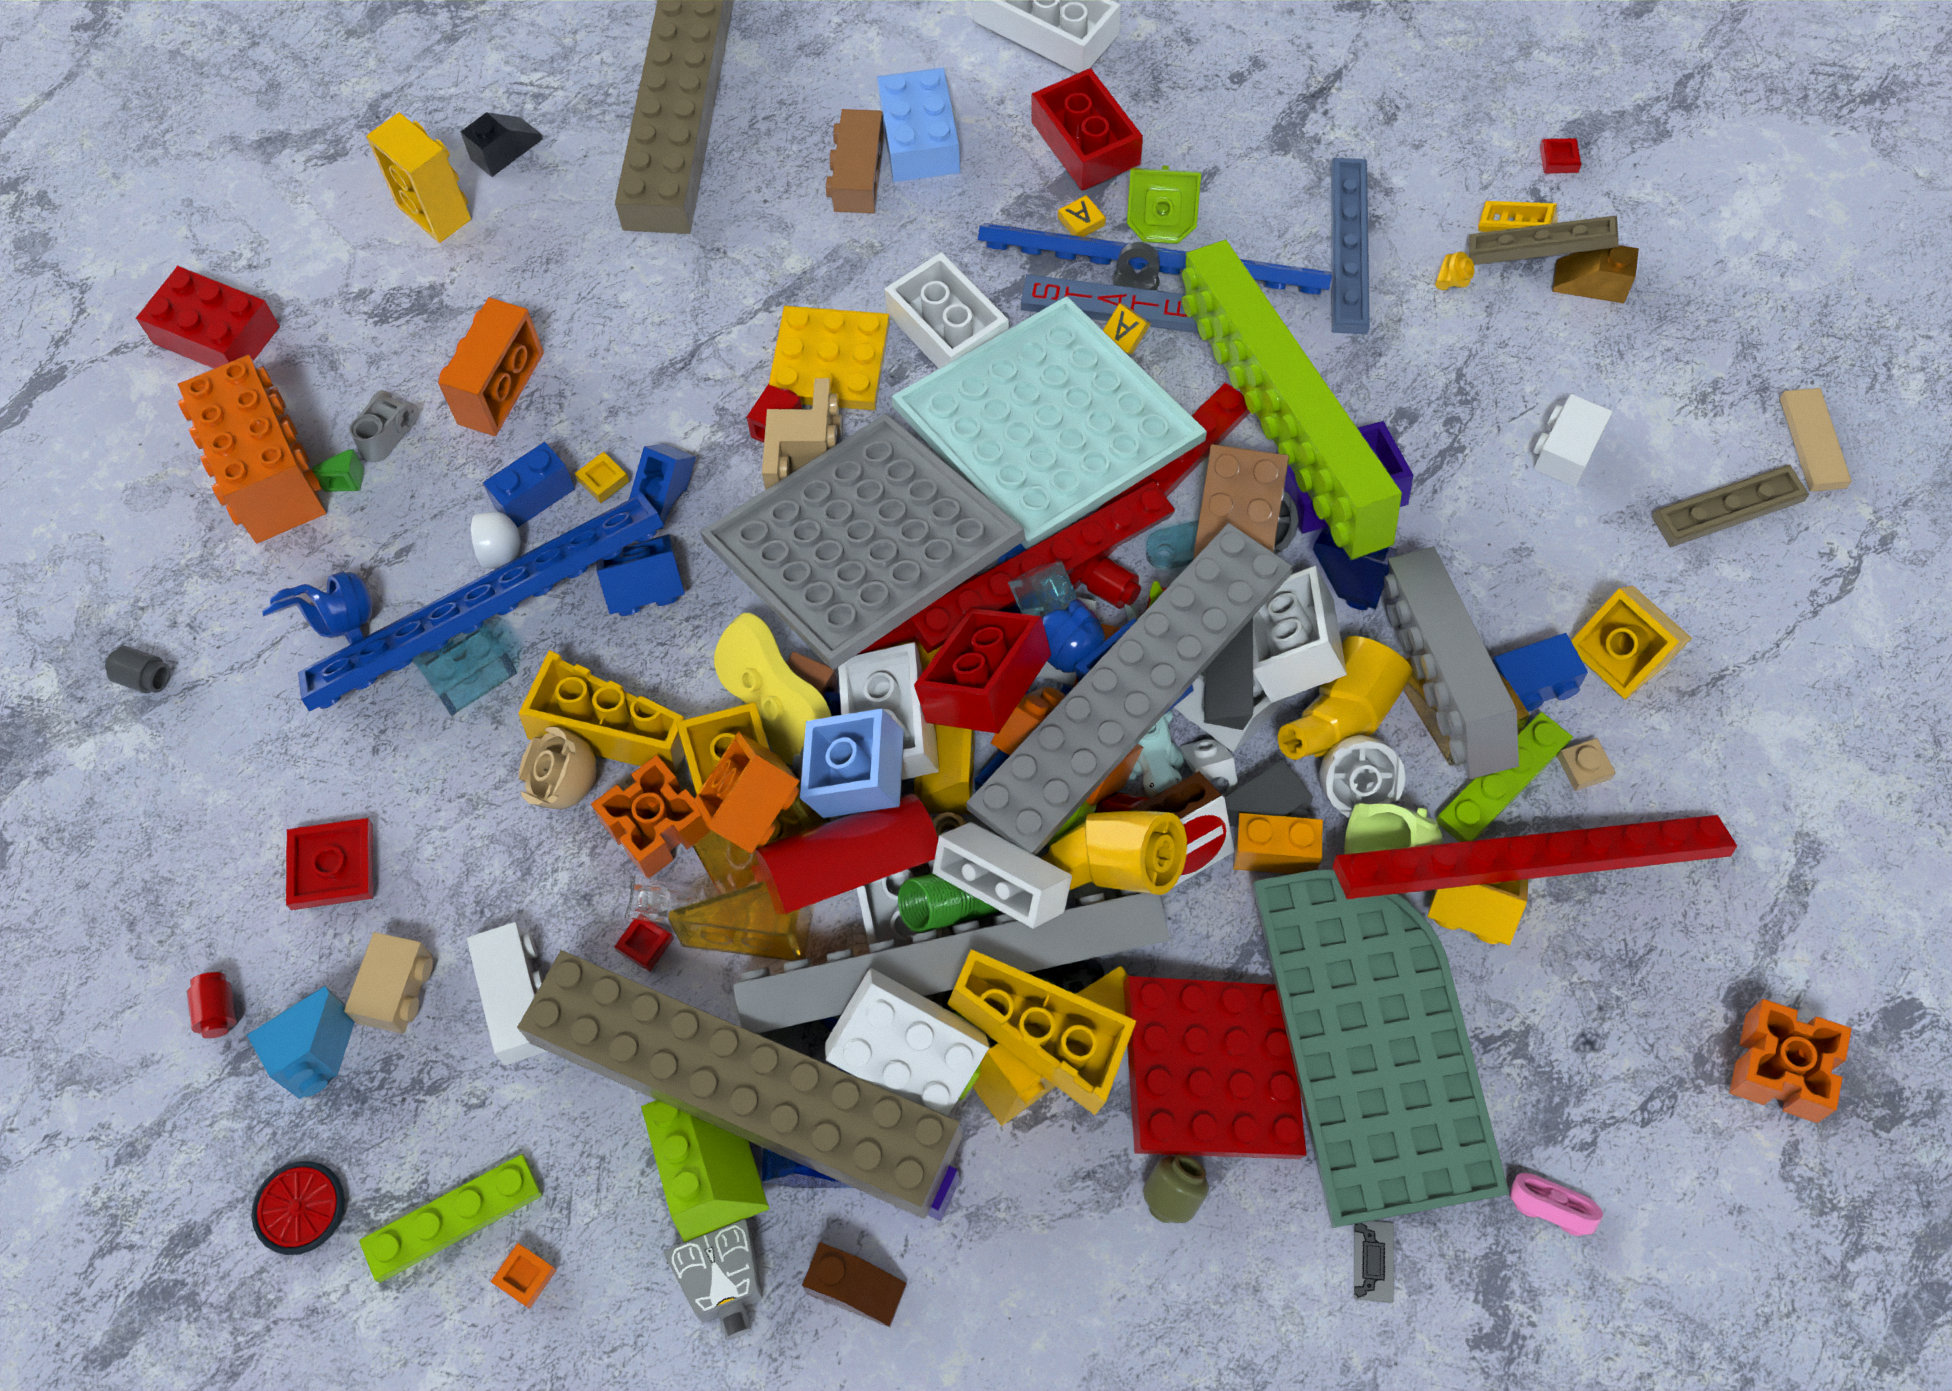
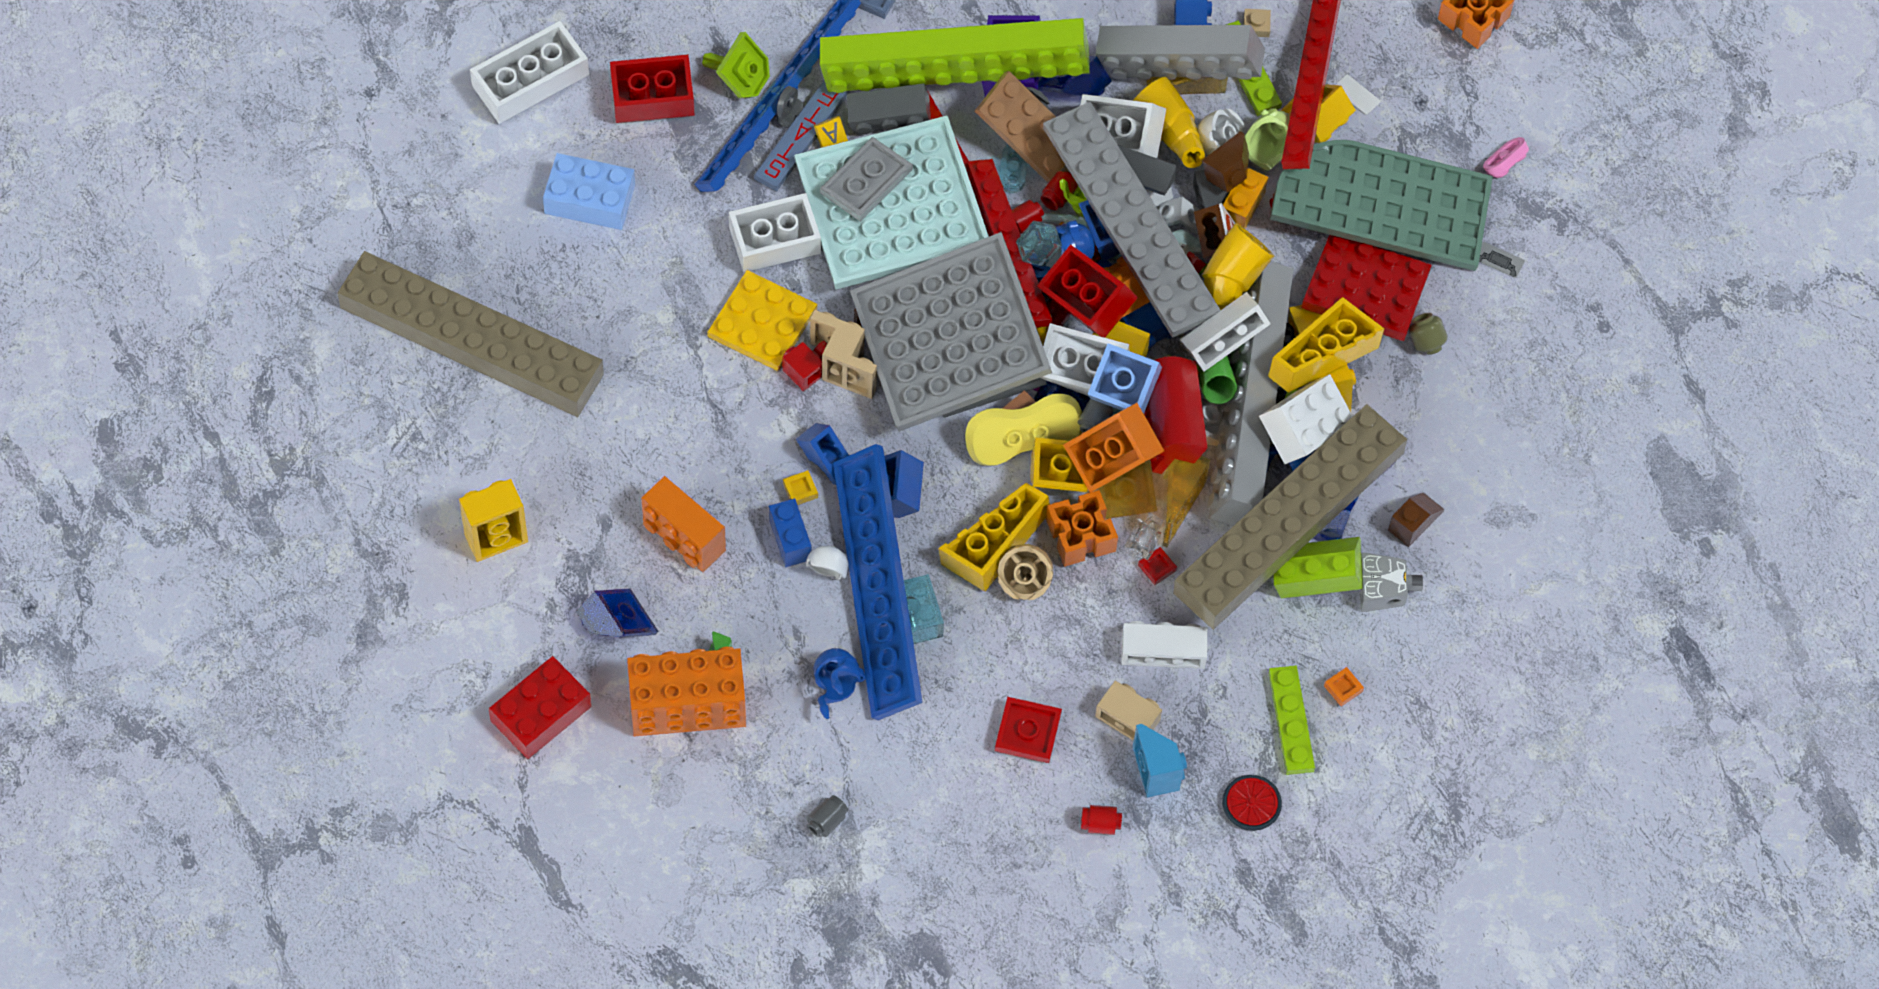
camera: 75 degrees left, 0 degrees up
light grey piece [349,390,418,462] -> none
black slope [460,112,543,177] -> none
medium nougat brick [826,109,885,214] -> none
yellow tile [1057,195,1106,237] -> none
none -> clear blue slope [576,588,659,638]
none -> light grey tile [820,136,913,222]
none -> dark grey brick [847,84,931,135]
none -> reddish brown slope [1201,131,1249,193]
none -> white sticker [1336,74,1381,115]

